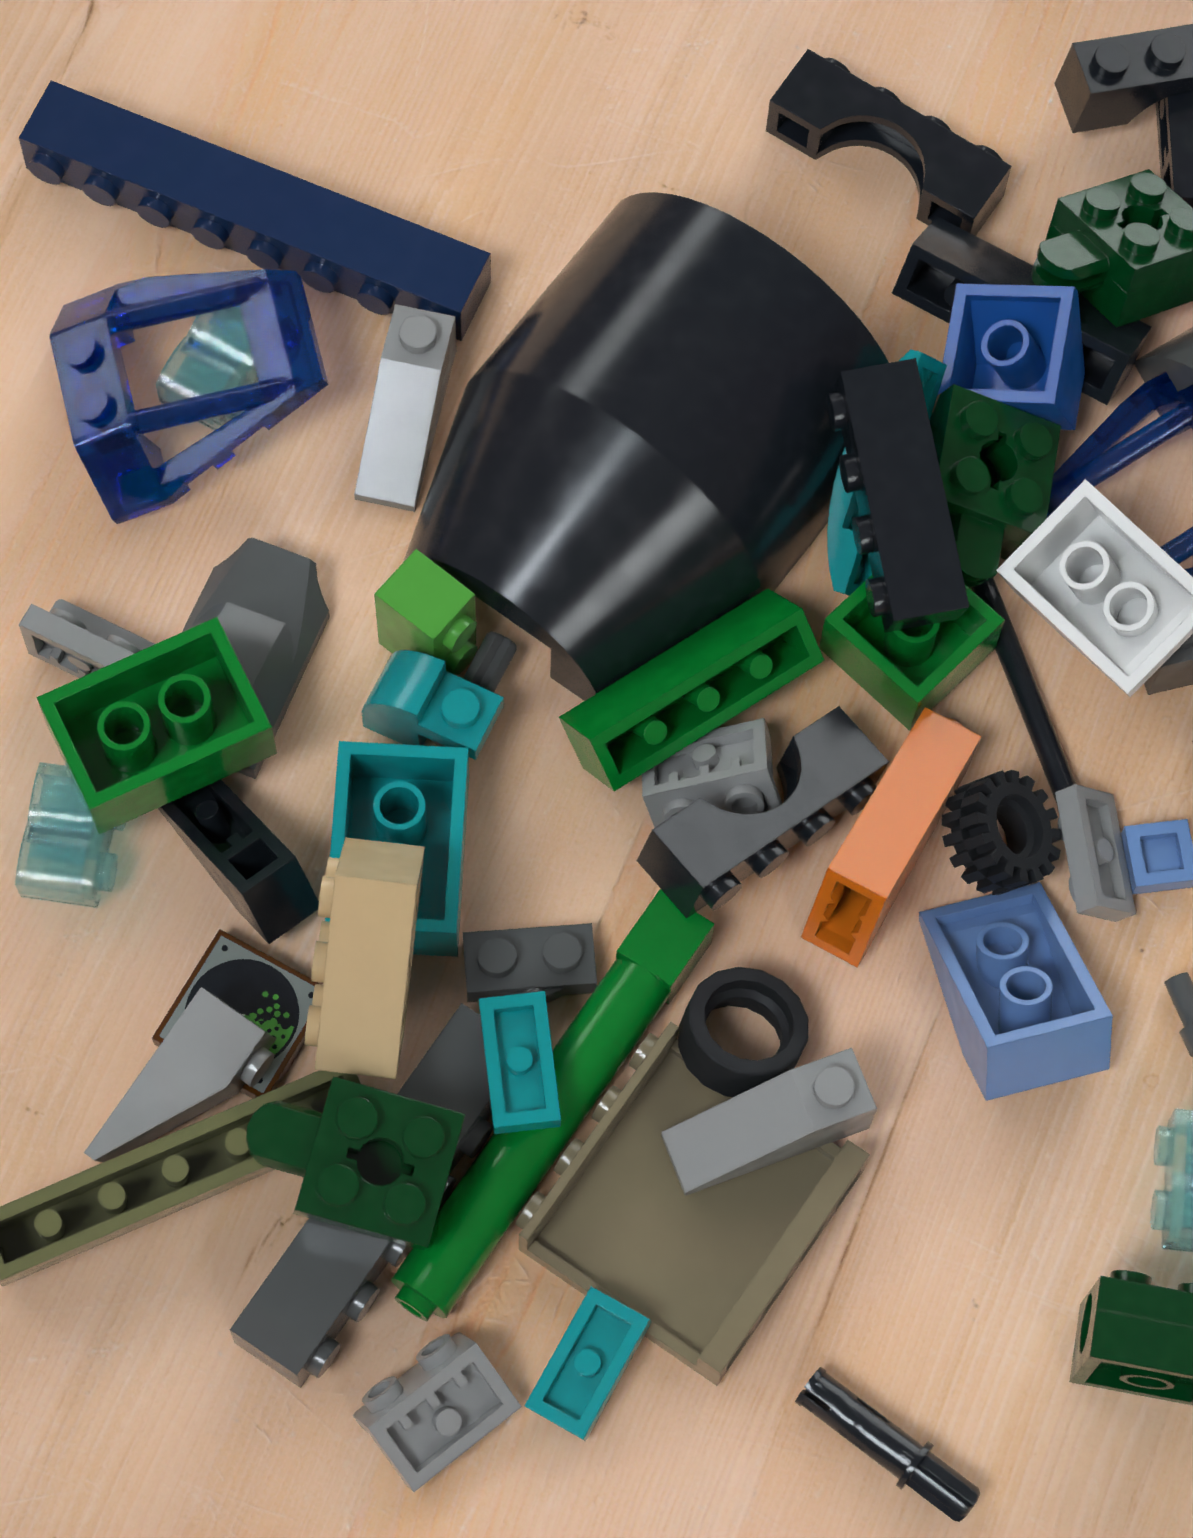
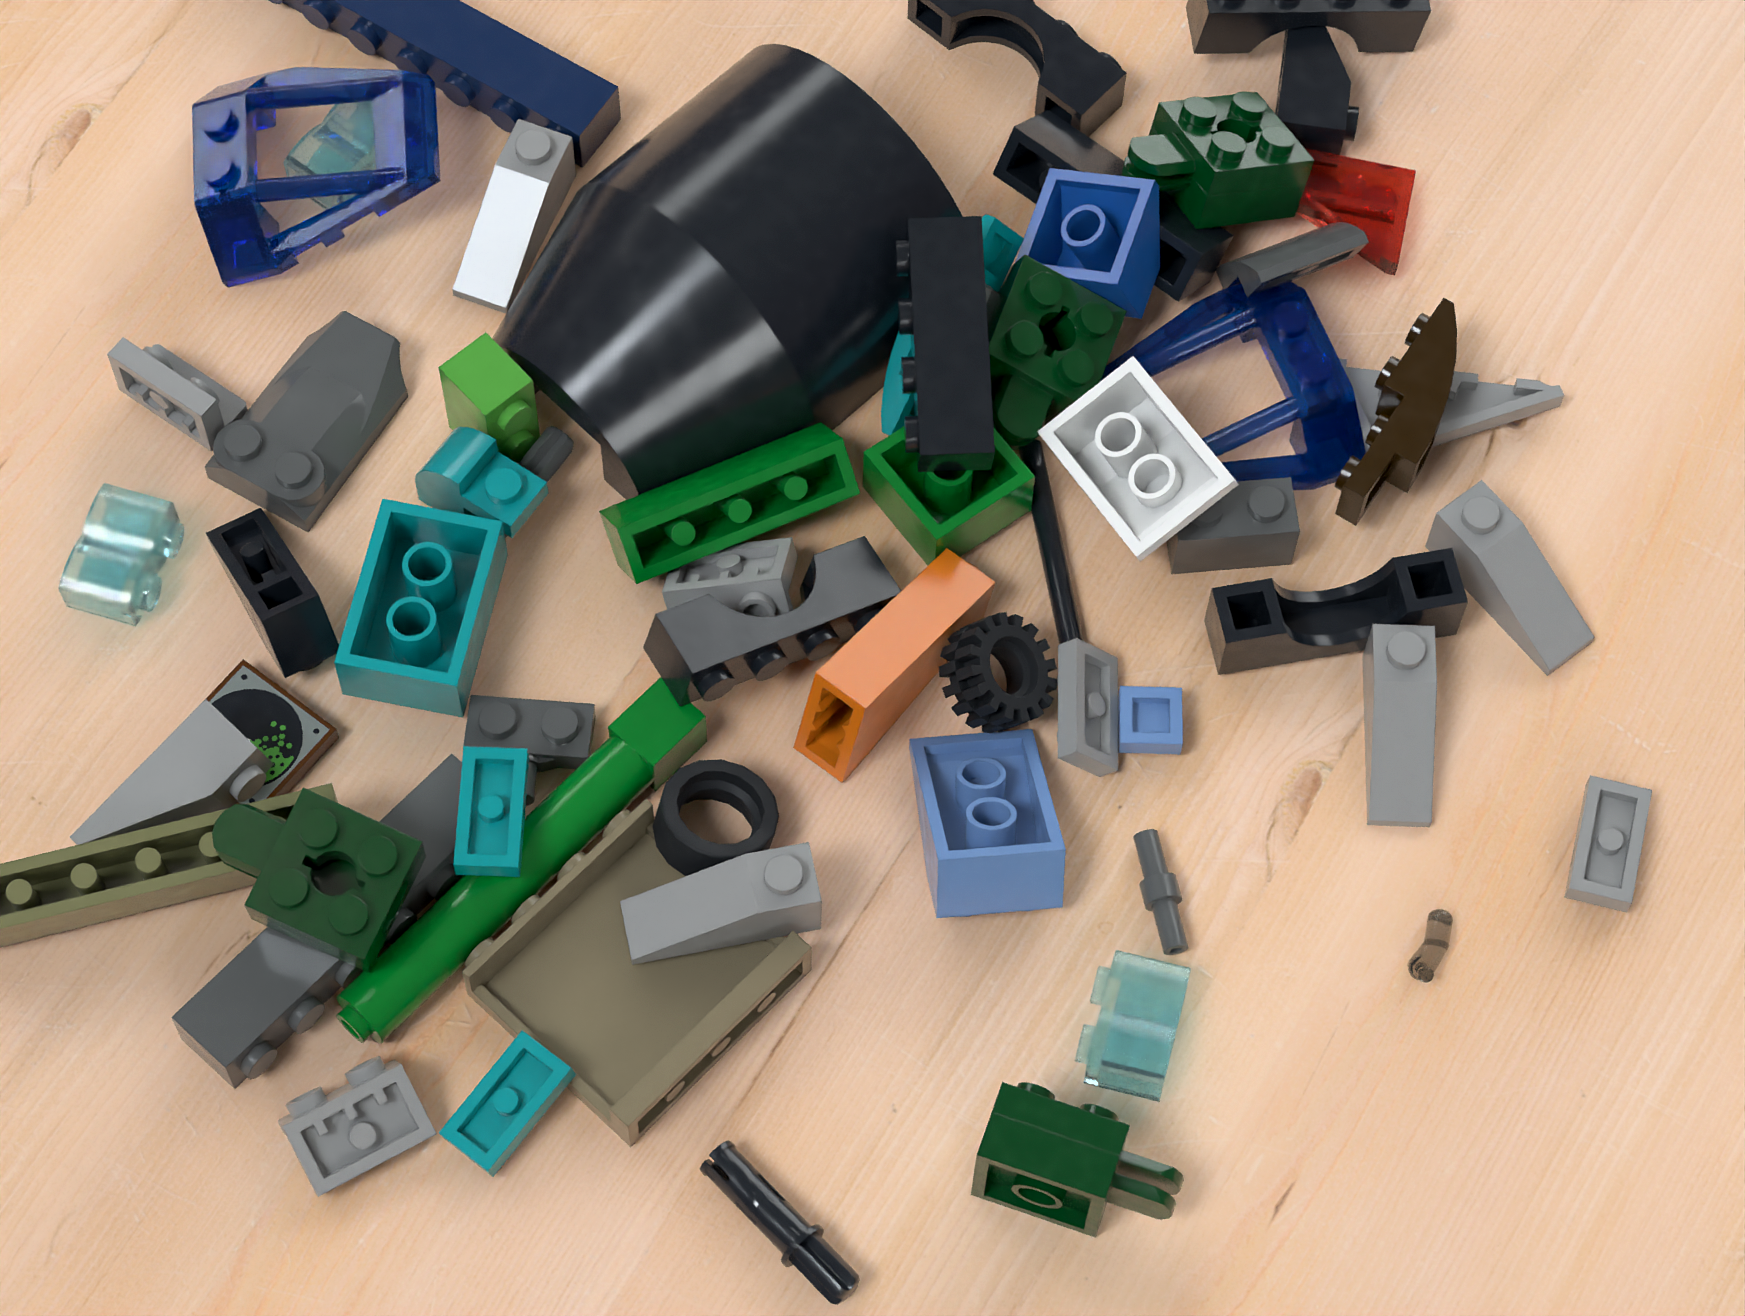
camera: 10 degrees right, 5 degrees down
green brick [36,617,277,835] -> none
tan brick [305,837,425,1079] -> none

